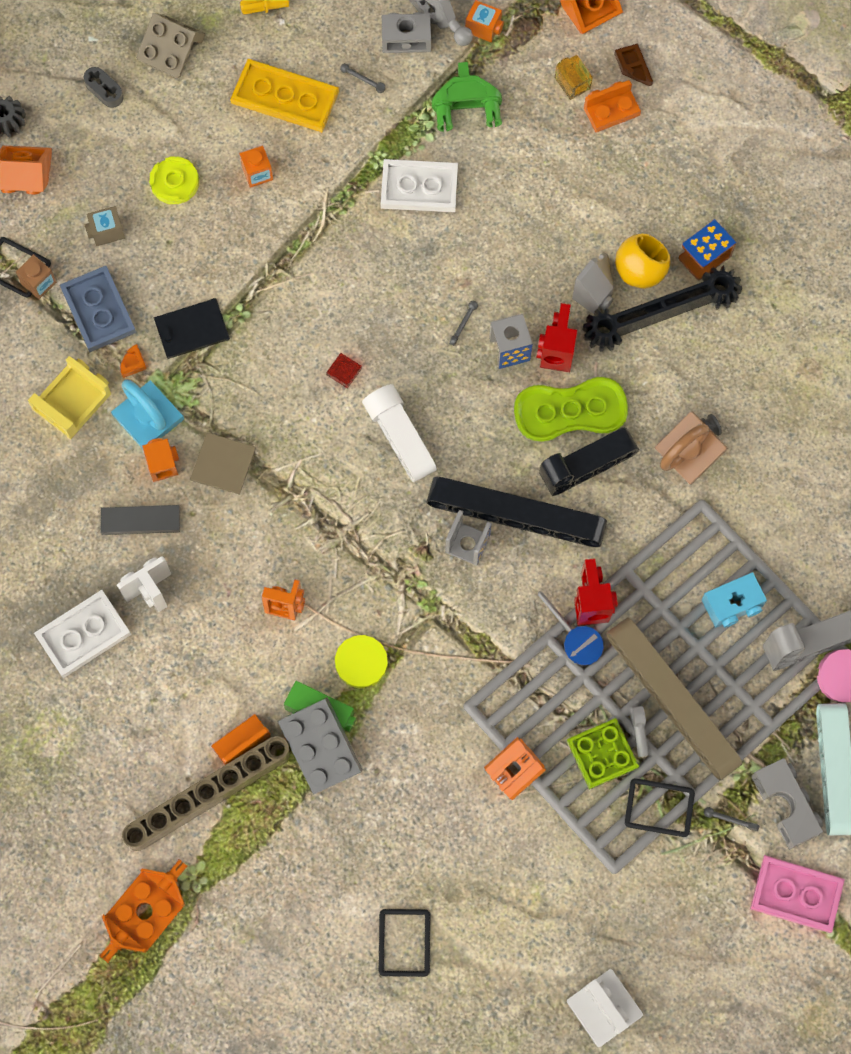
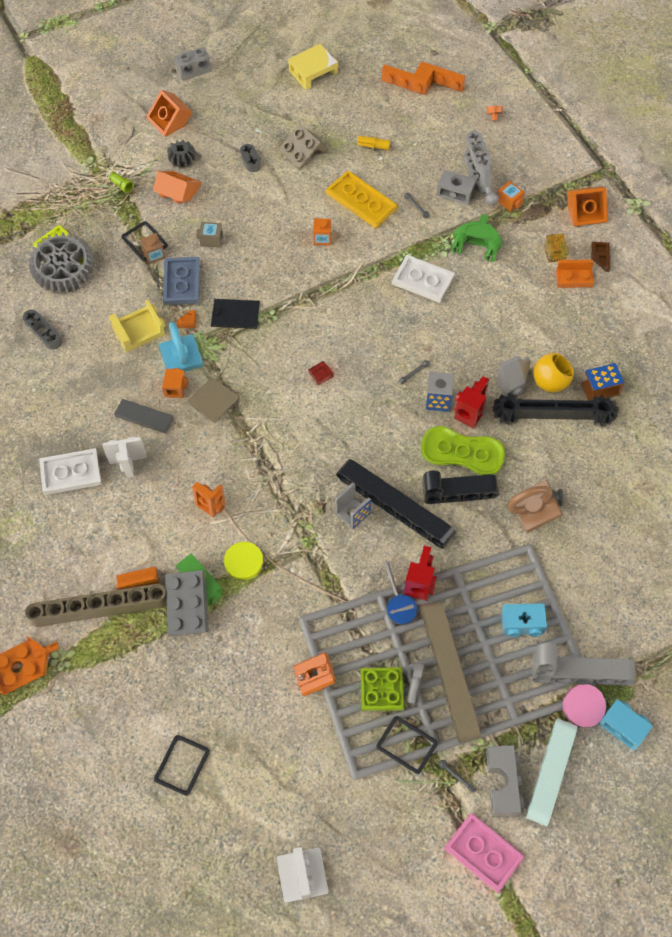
camera: 25 degrees right, 10 degrees down
neon yellow tile [149,156,199,204] -> none
white beam [362,384,437,483] -> none

